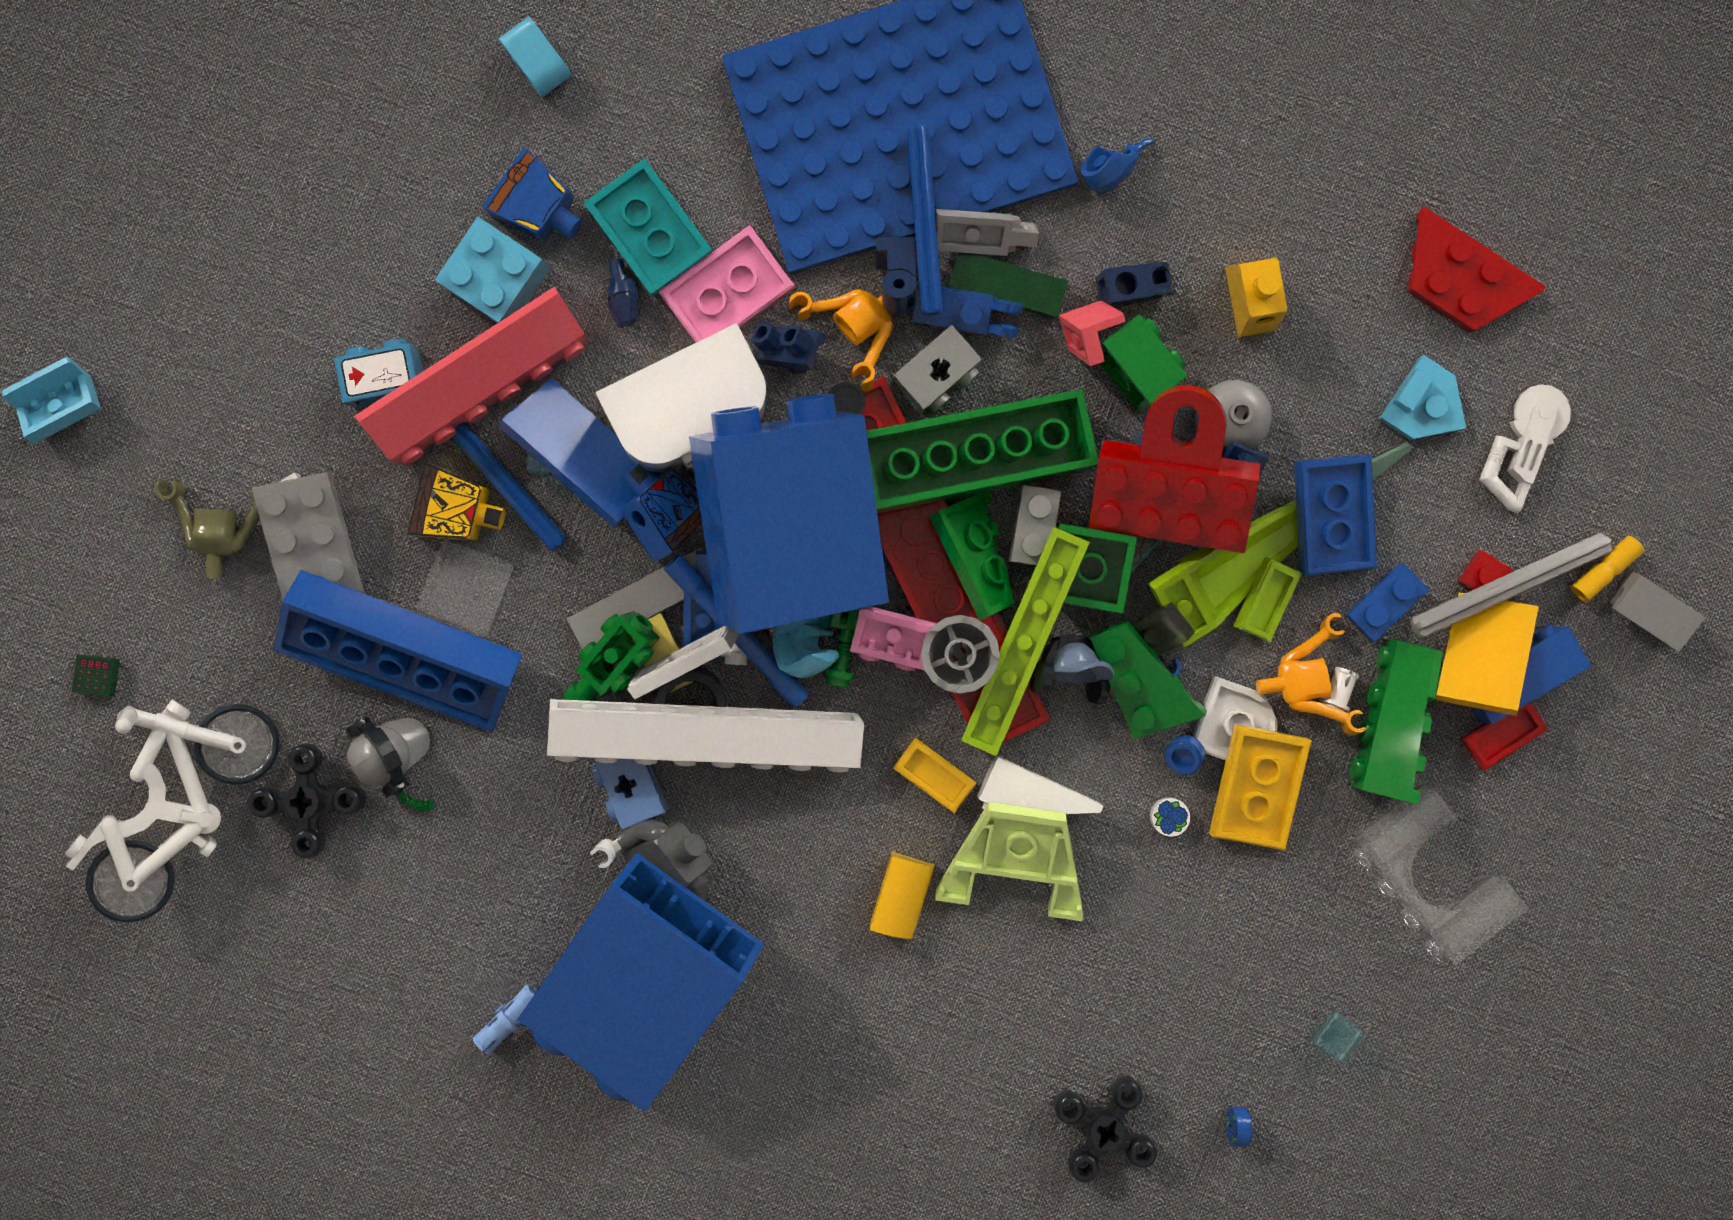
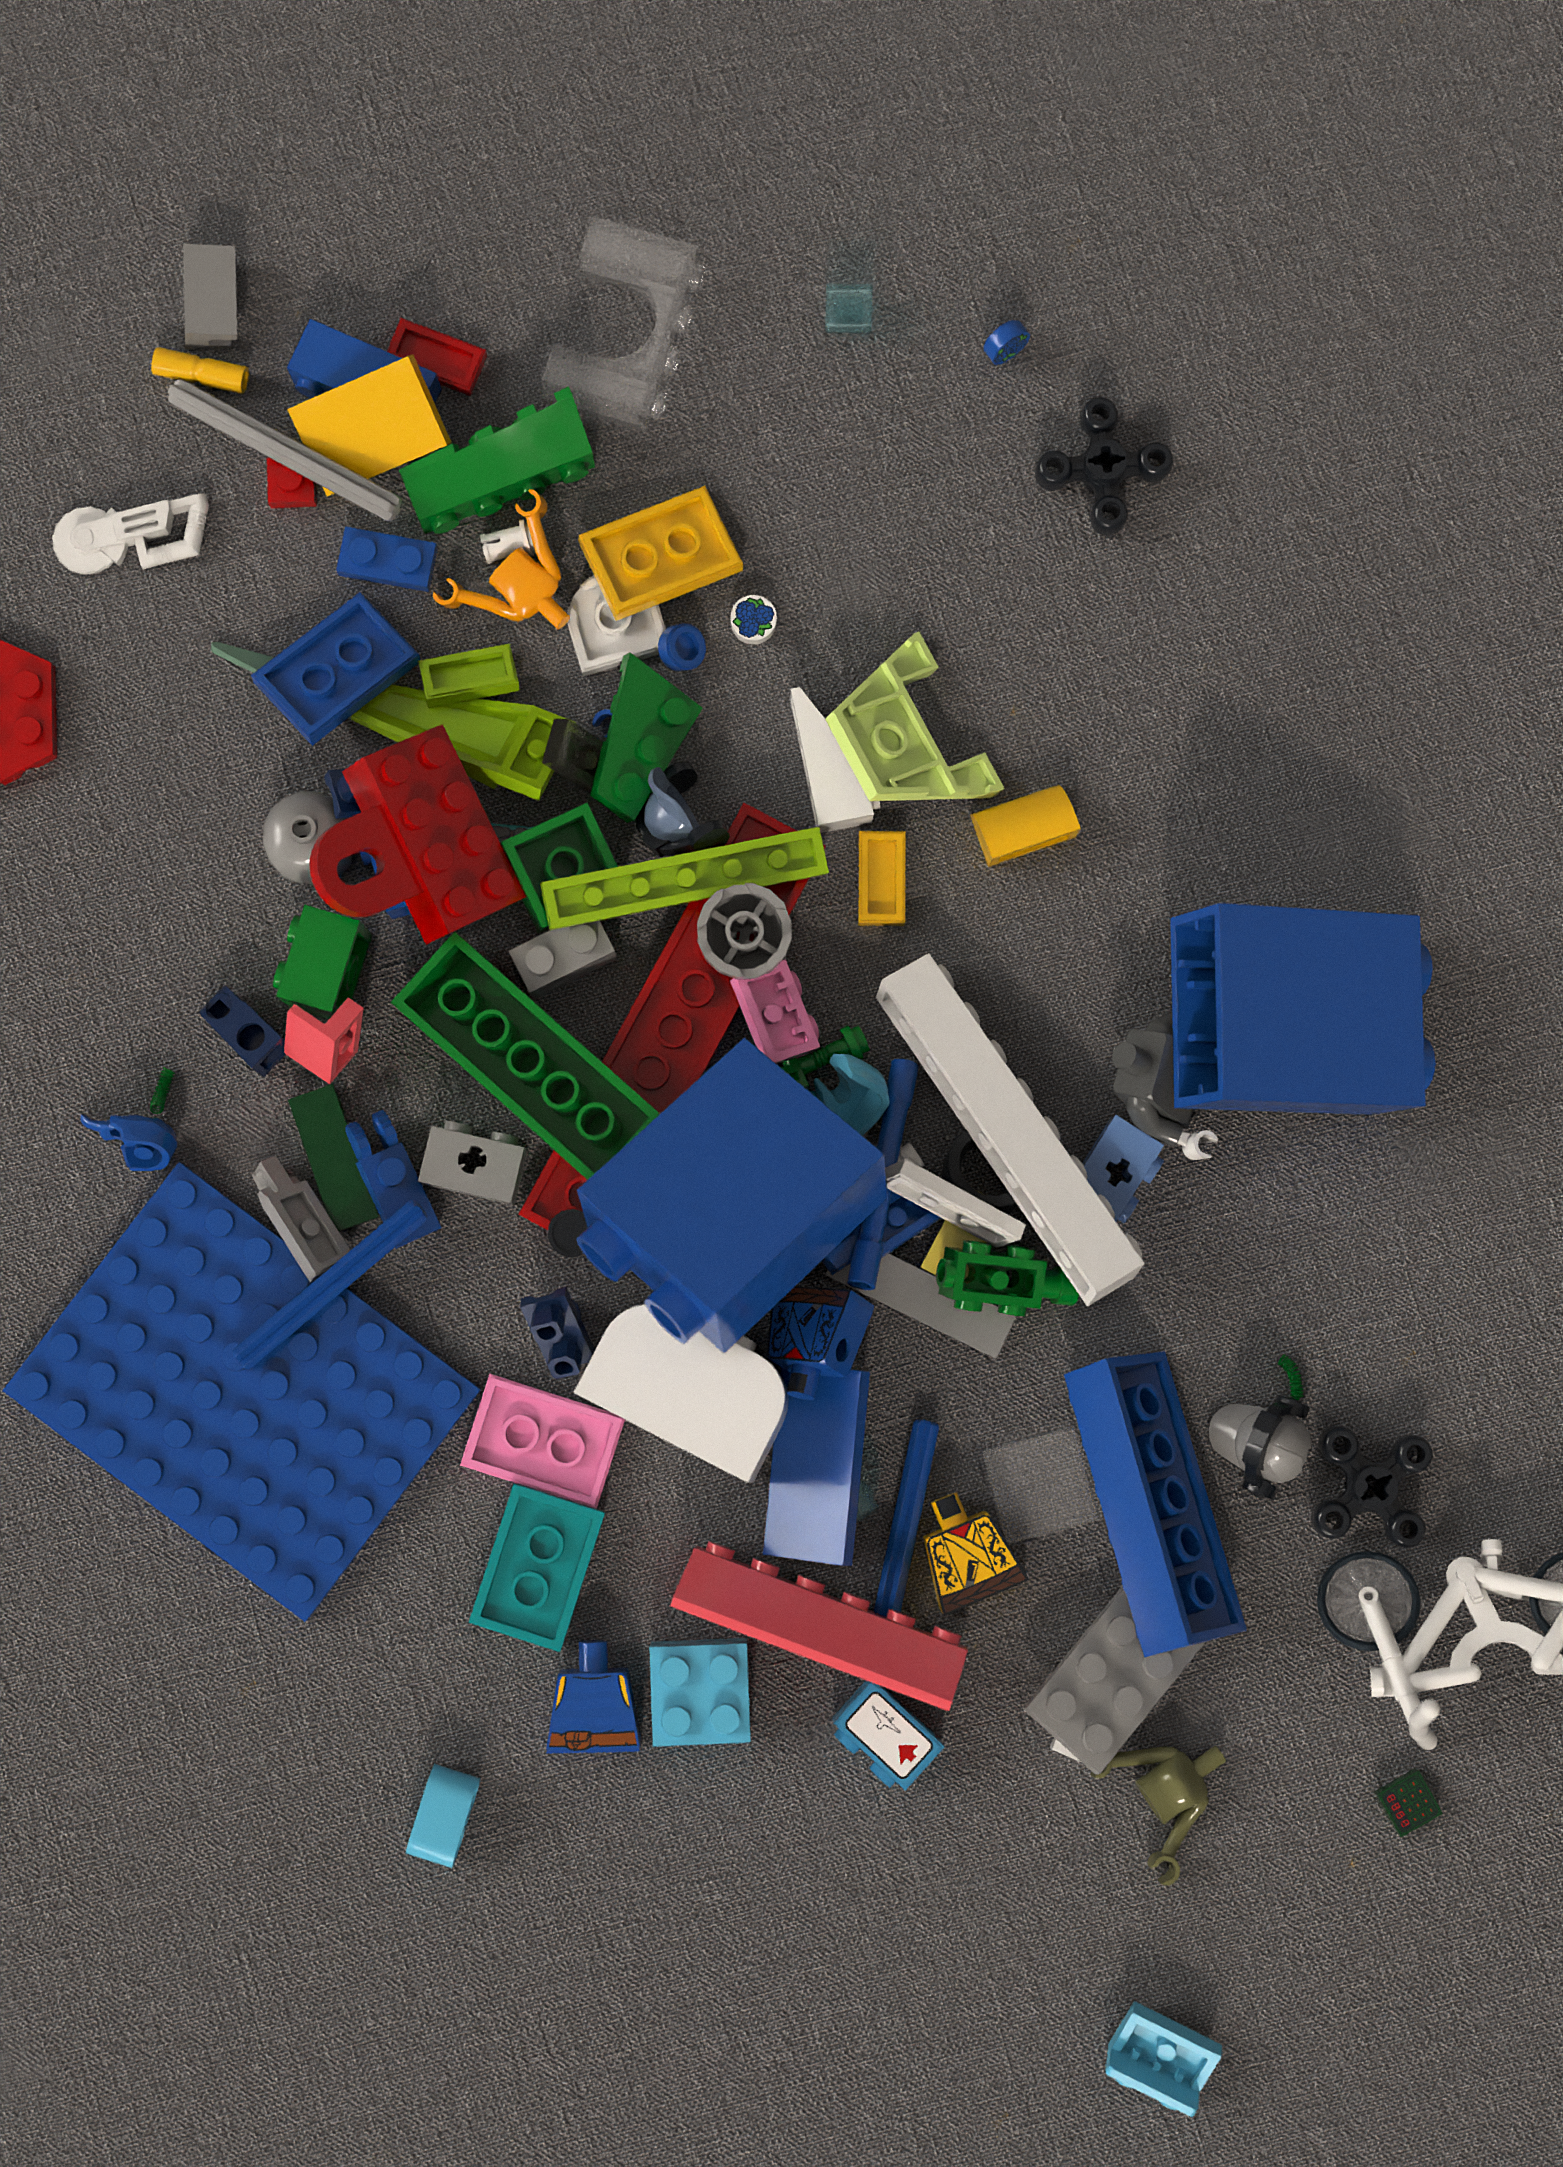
camera: 135 degrees left, 5 degrees down
light blue pin [473,983,538,1055] -> none
dark blue piece [608,259,638,328] -> none
light orange piece [789,289,893,391] -> none
dark blue leg [876,237,916,315] -> none
green wing [929,491,1014,621] -> none
yellow torso [1225,257,1287,338] -> none
medium azure plate [1378,355,1466,440] -> none
none -> green leg [150,1067,175,1114]

